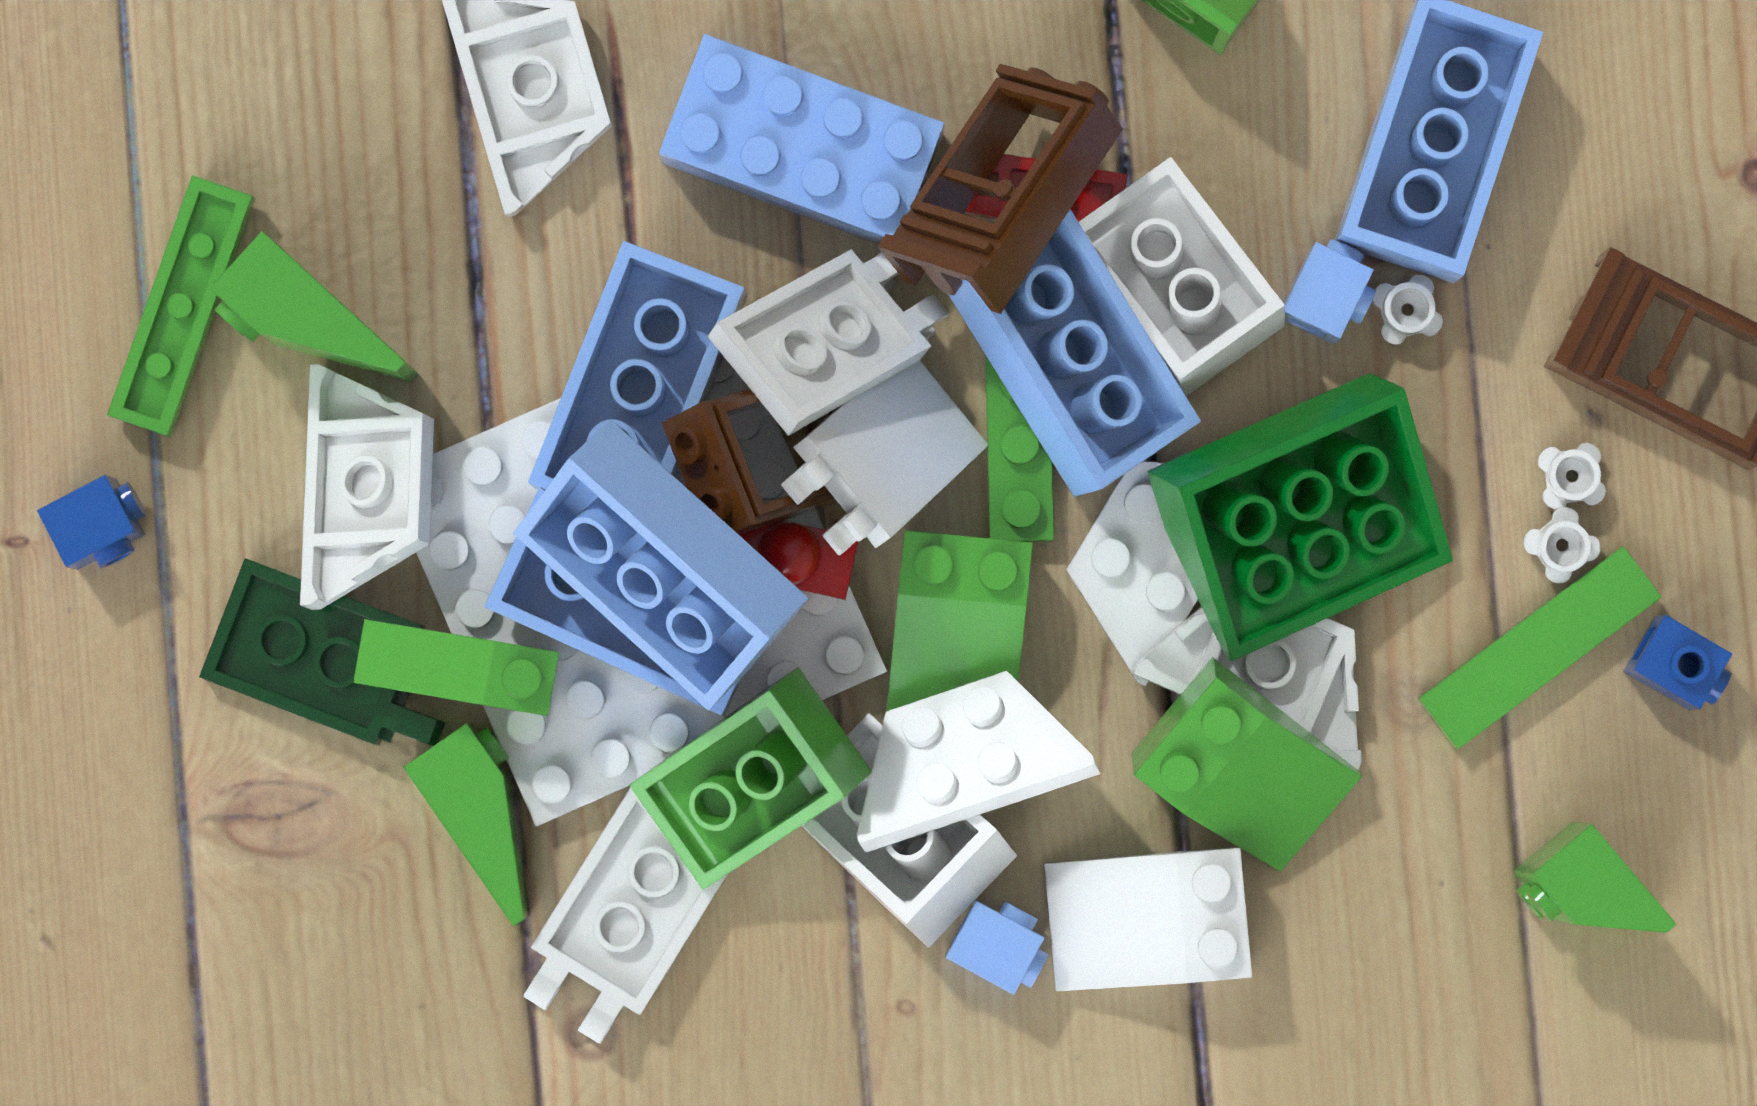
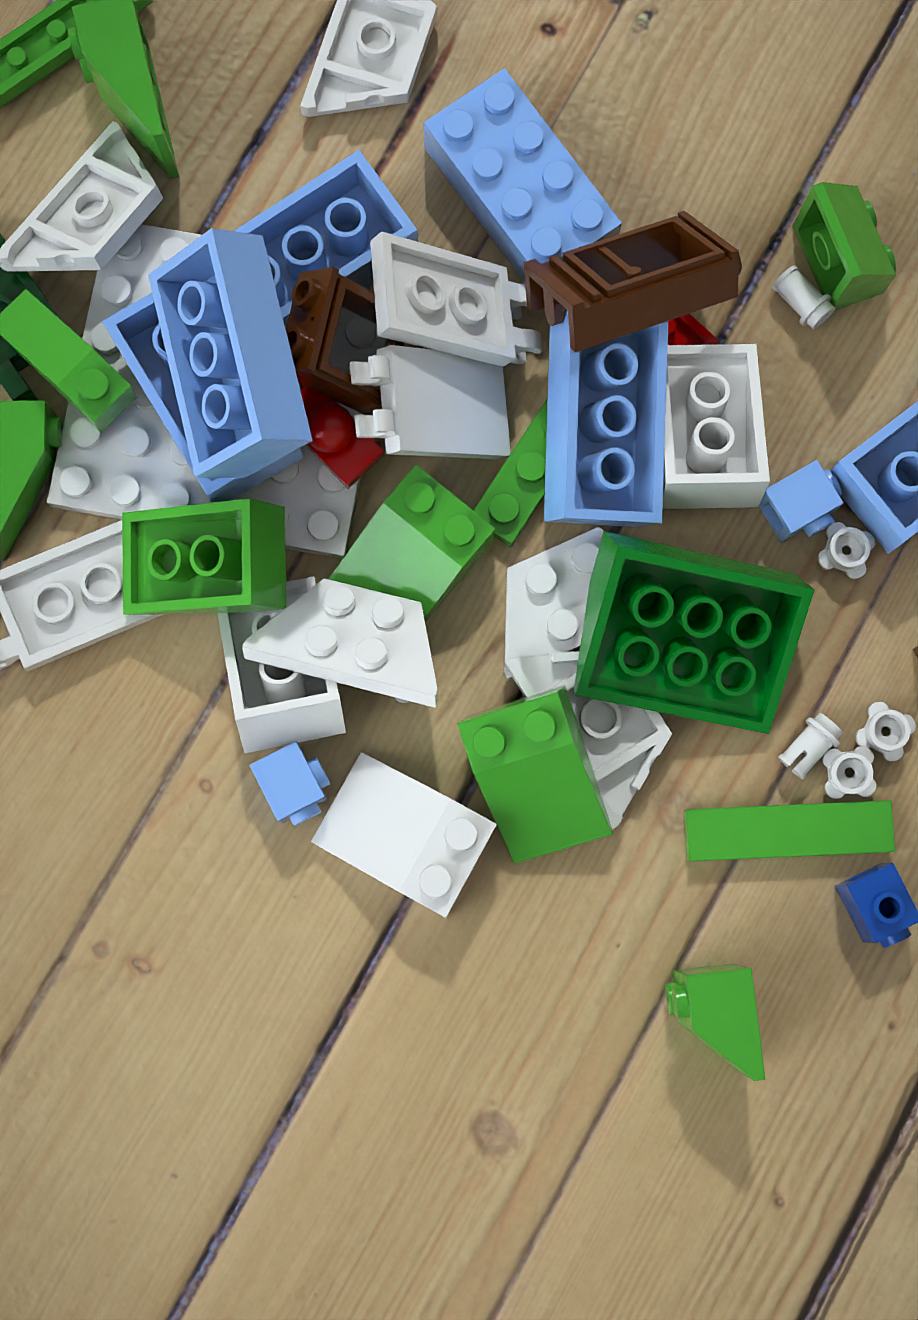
camera: 30 degrees right, 5 degrees down
none -> white pin [771,265,835,330]
none -> white pin [778,713,843,780]

